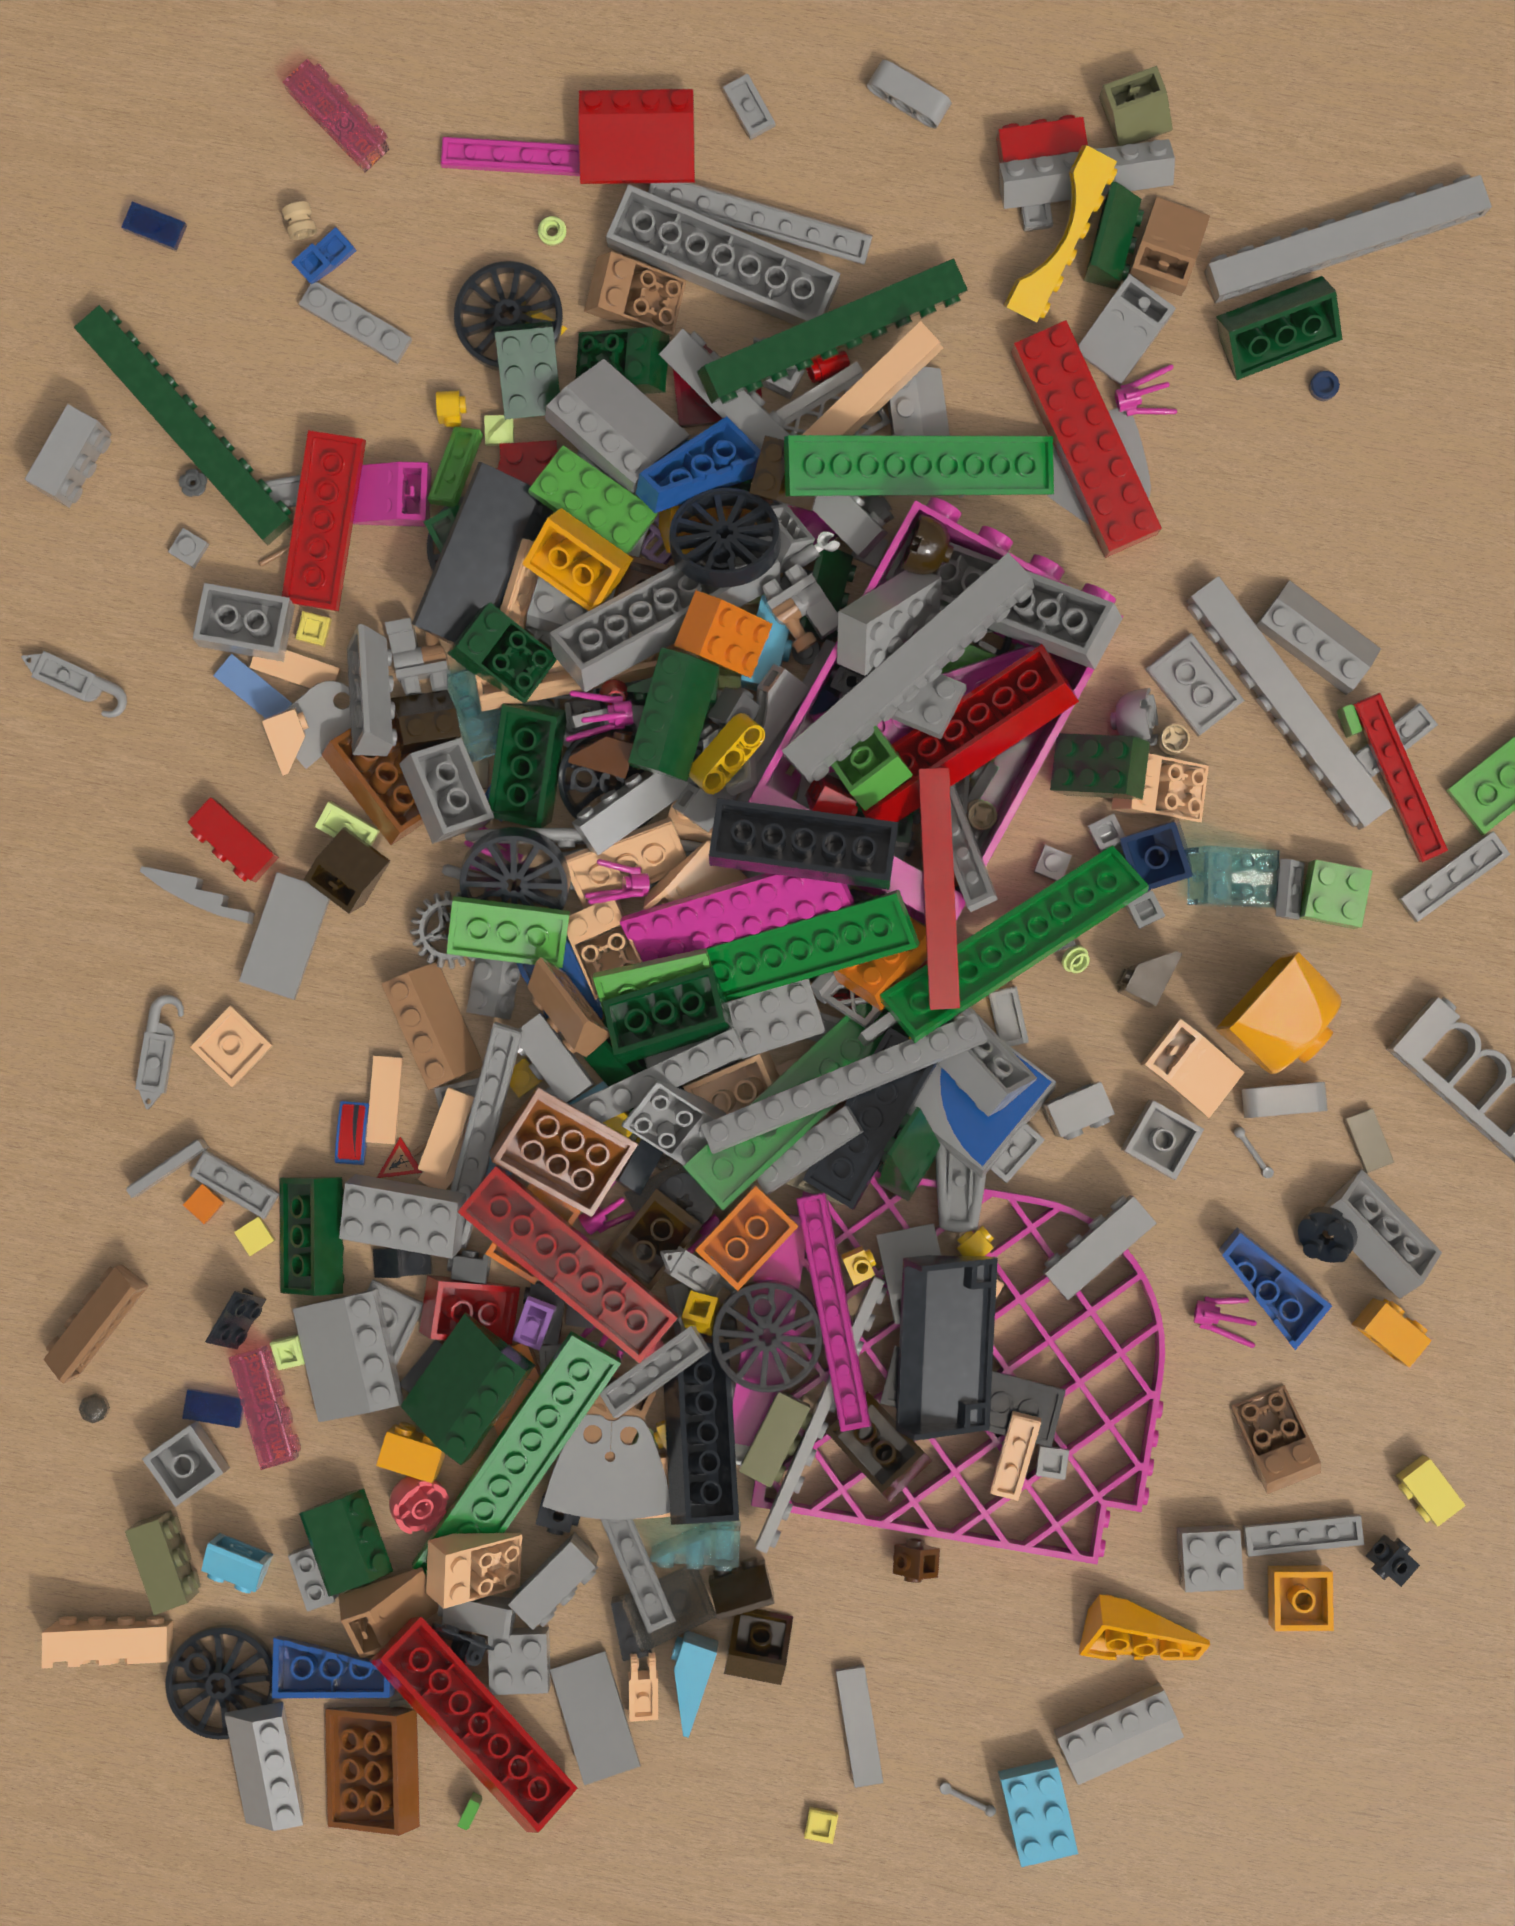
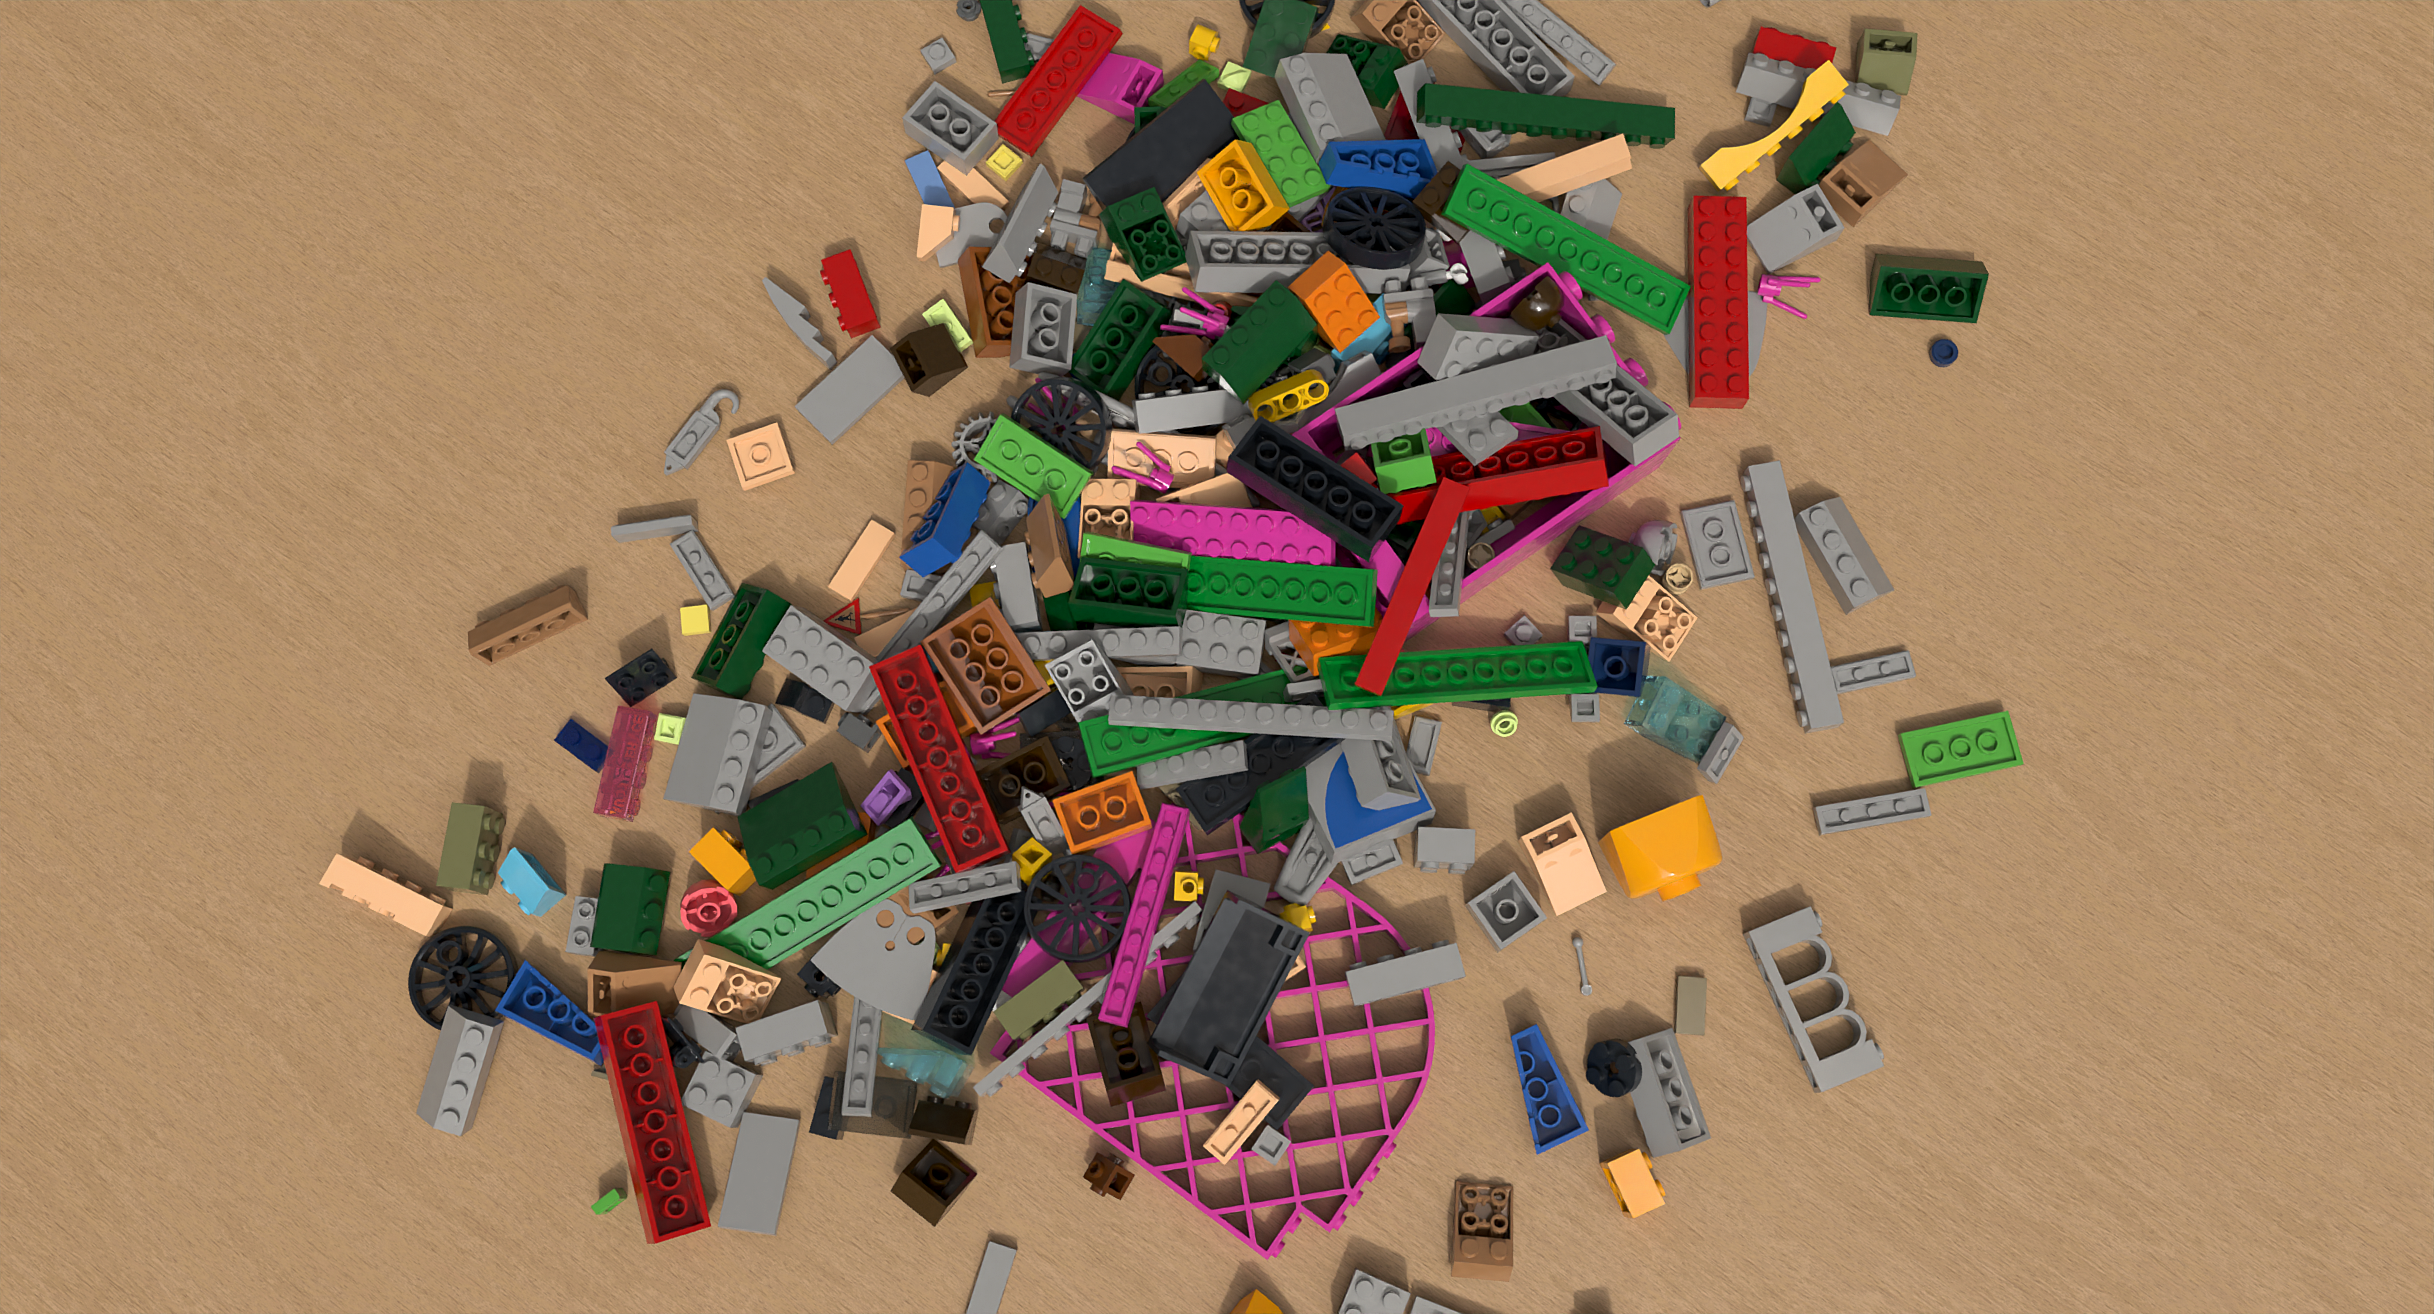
camera: 30 degrees right, 10 degrees down
light grey plate [21,651,127,718] -> none
clear smoke tile [79,1393,110,1423] -> none
light grey brick [142,1421,230,1507] -> none
orange tile [183,1183,225,1224] -> none
dark orange slope [325,1706,420,1836] -> none
slope [335,1101,369,1165] -> none
light nougat tile [418,1087,475,1179] -> none
red slope [419,1275,520,1344] -> none
light nougat hinge [628,1652,658,1722] -> none
medium azure slope [671,1630,718,1738] -> none
red cone [806,350,850,383] -> none
slope [1116,951,1182,1007] -> none
dark pink plant [1194,1296,1257,1348] -> none
light grey brick [1204,175,1492,304] -> none
light grey beam [1241,1082,1328,1118] -> none
bright green brick [1300,859,1373,929] -> none
bright green tile [1337,704,1362,738] -> none
red tile [1352,693,1448,862] -> none
none -> blue wedge [899,462,991,577]

